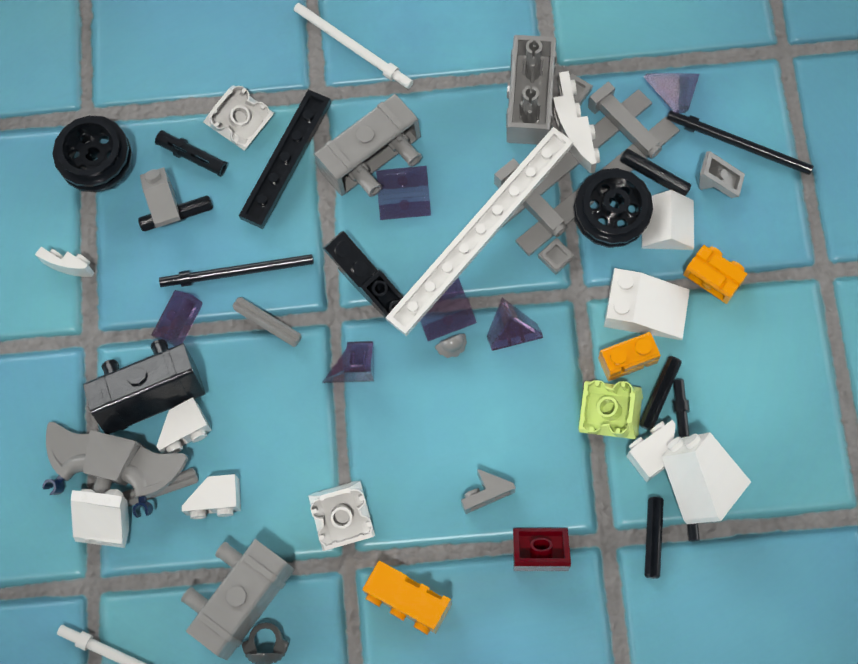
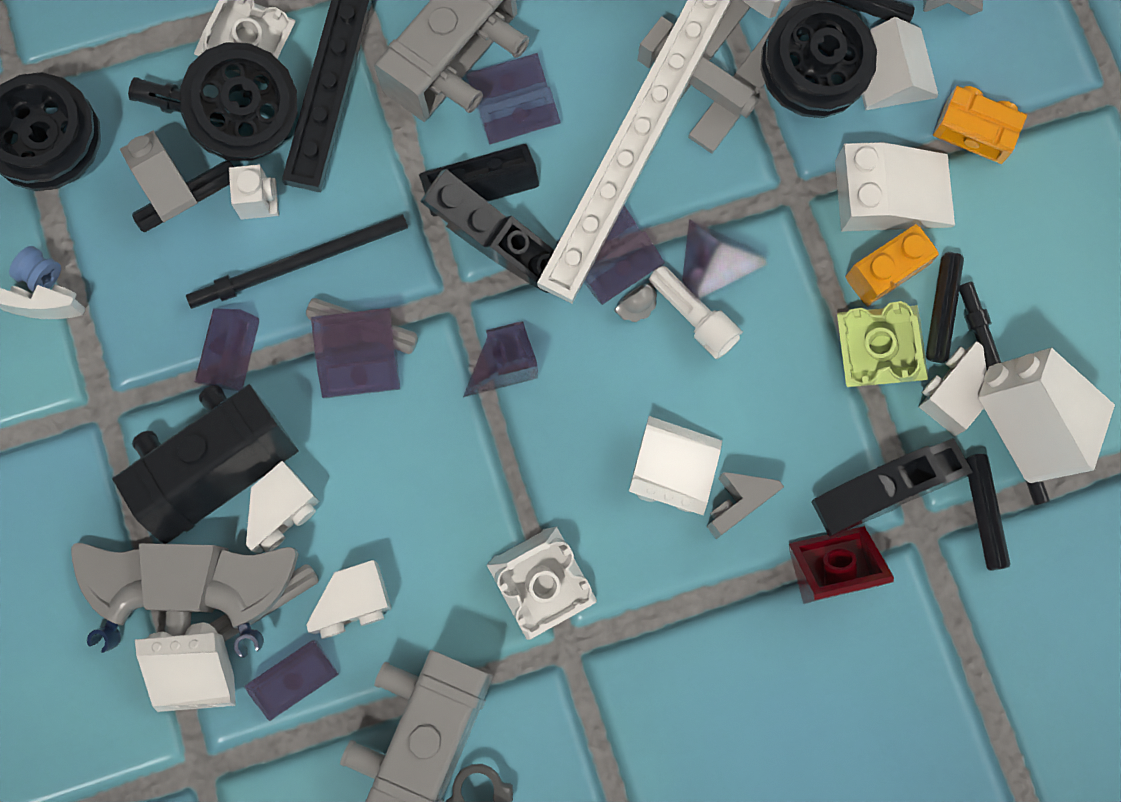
camera: 25 degrees left, 5 degrees up
light orange wedge [362,561,452,635] -> none
light grey tile [538,238,575,275] -> none
none -> medium blue wheel [9,246,61,293]
none -> black wheel [180,42,297,161]
none -> white brick [229,165,279,220]
none -> clear purple slope [244,640,339,721]
none -> clear purple slope [311,308,401,399]
none -> black slope [419,144,539,216]
none -> white slope [629,416,722,516]
none -> white piece [649,266,743,359]
none -> black slope [811,438,973,537]

